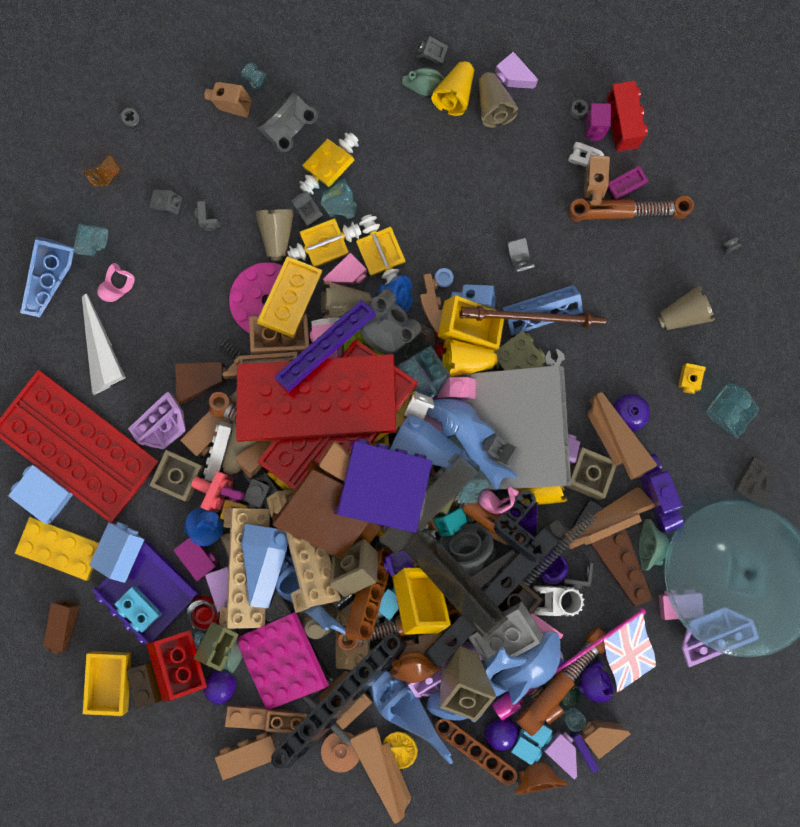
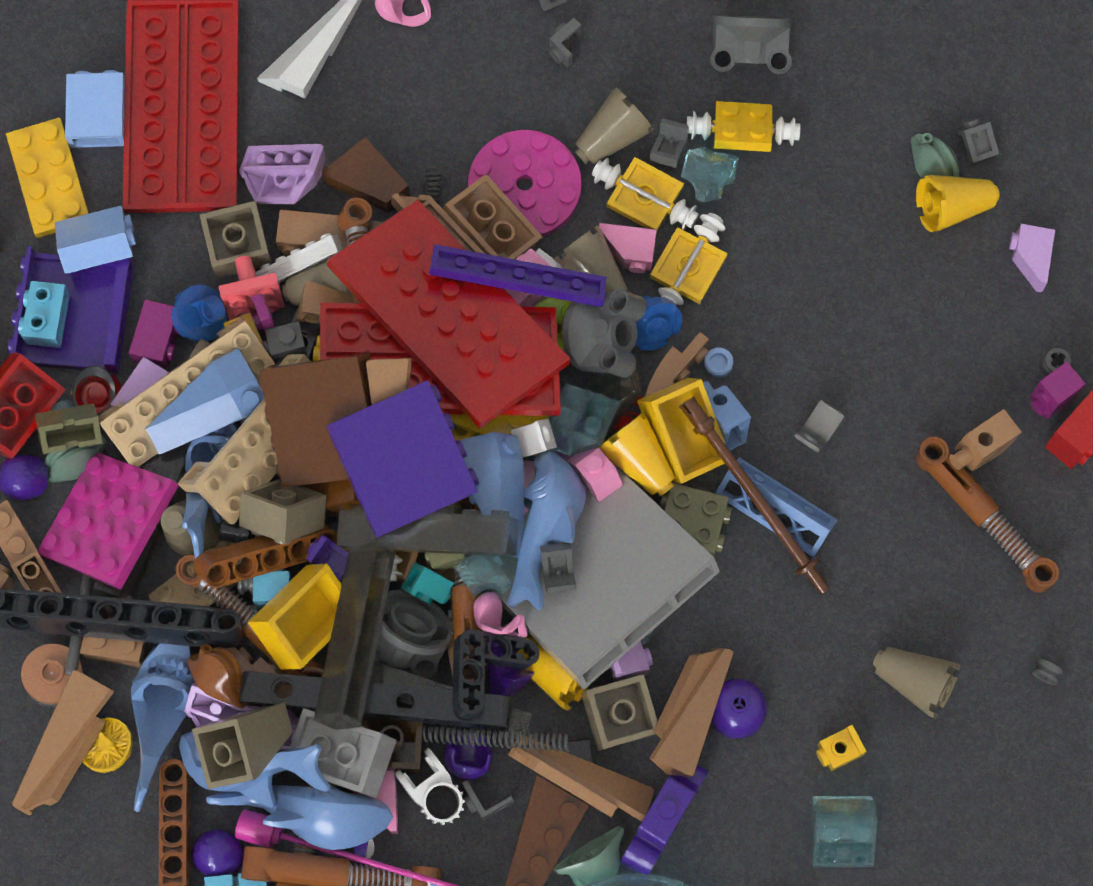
camera: 50 degrees right, 10 degrees down
yellow plate [257,256,322,338] -> none
dark tan cone [479,72,518,128] -> none
light grey bar [545,349,565,366] -> none
white plate [568,142,604,167] -> none
magenta plate [608,165,649,200] -> none

